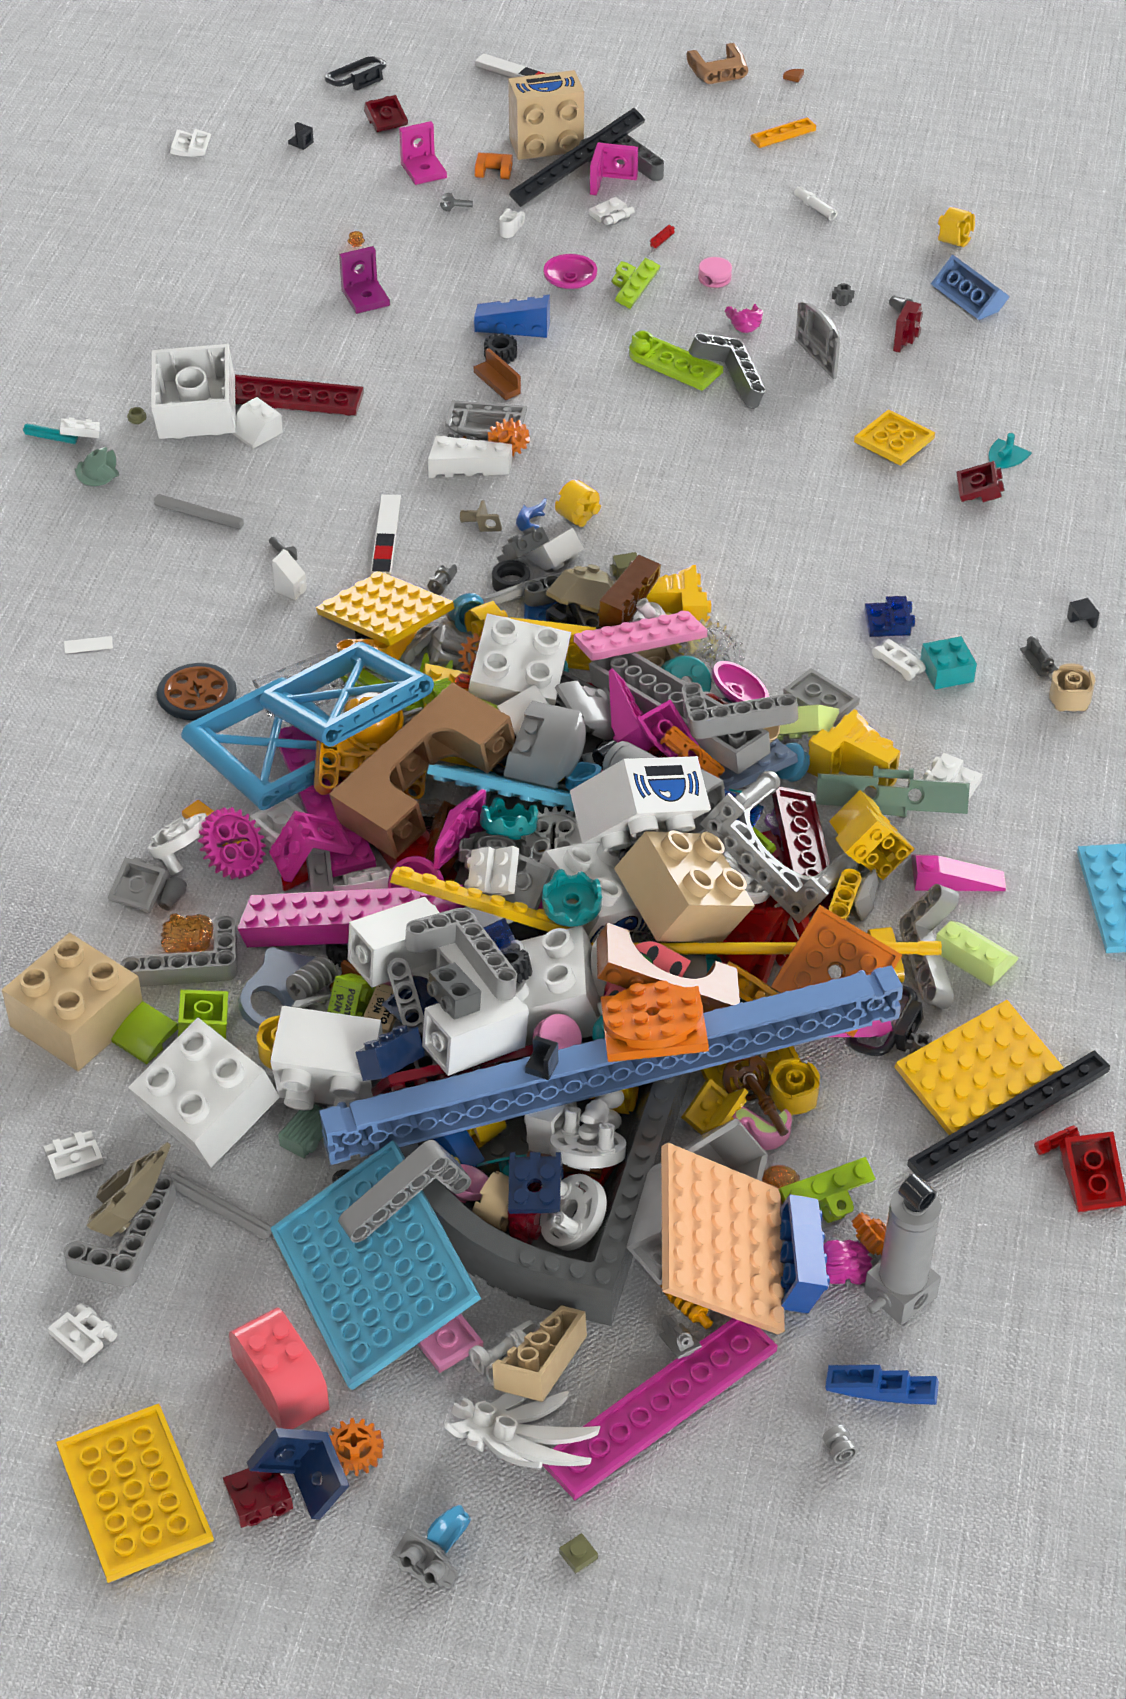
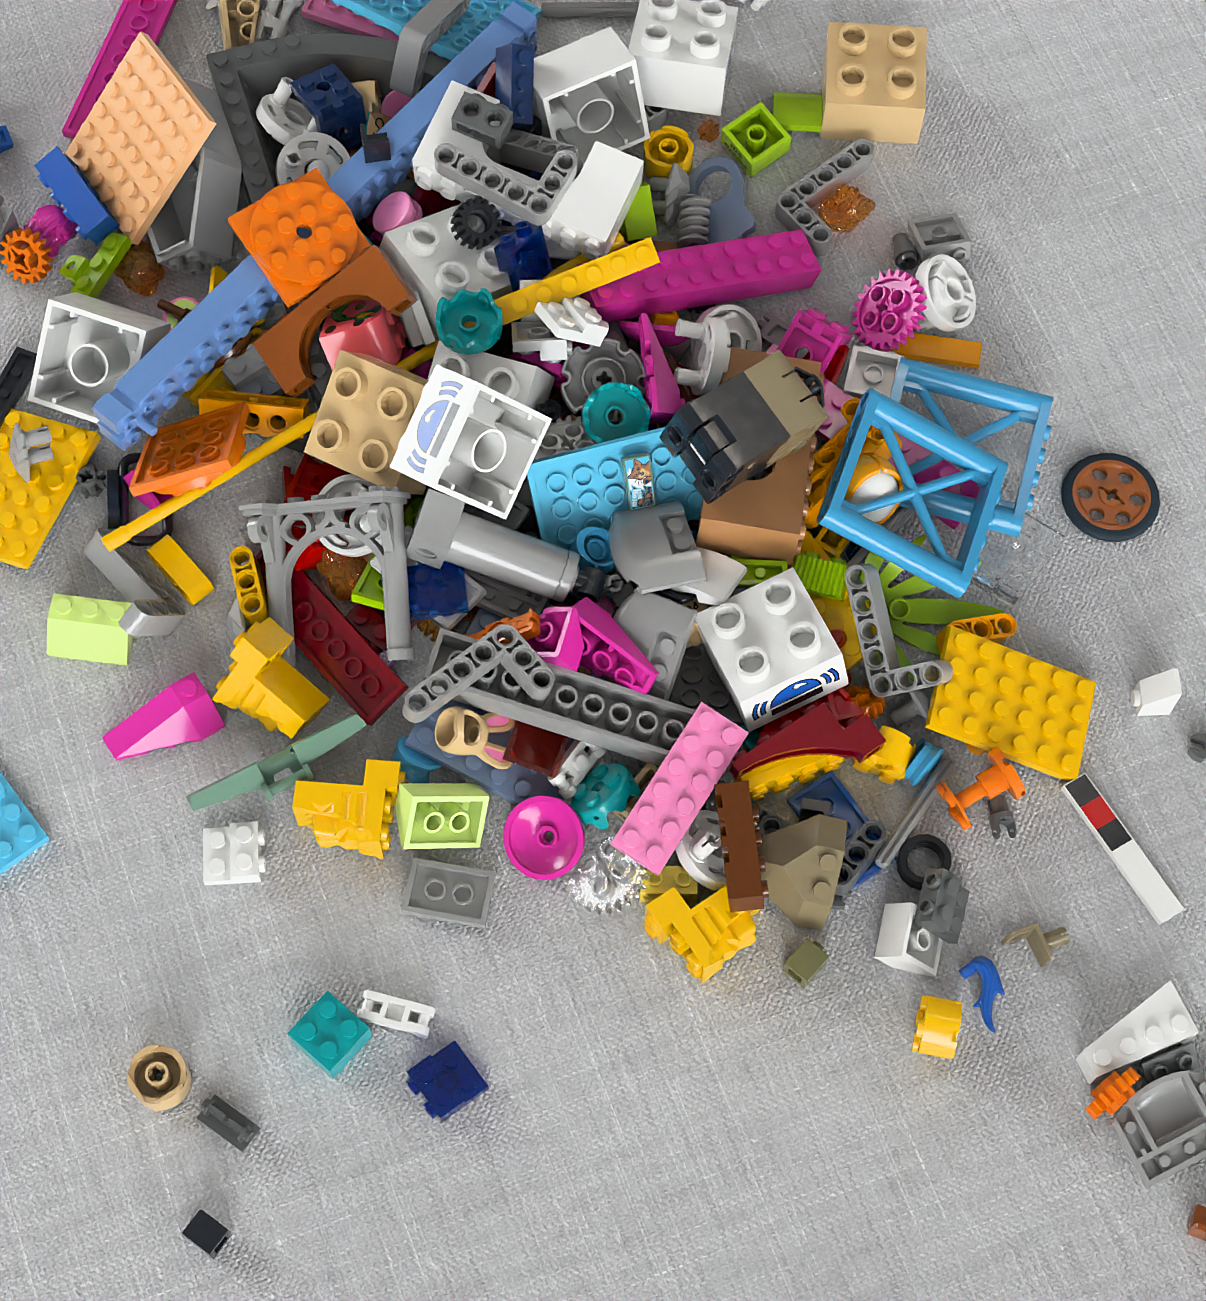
camera: 145 degrees right, 20 degrees up
none -> light grey connector [9,422,53,483]
none -> white brick [28,292,171,424]
none -> tile [621,452,657,511]
none -> black piece [659,350,829,504]
none -> white piece [674,316,731,396]
none -> dark red arch [730,702,886,779]
none -> light grey beam [845,563,953,697]
none -> orange piece [935,747,1026,831]

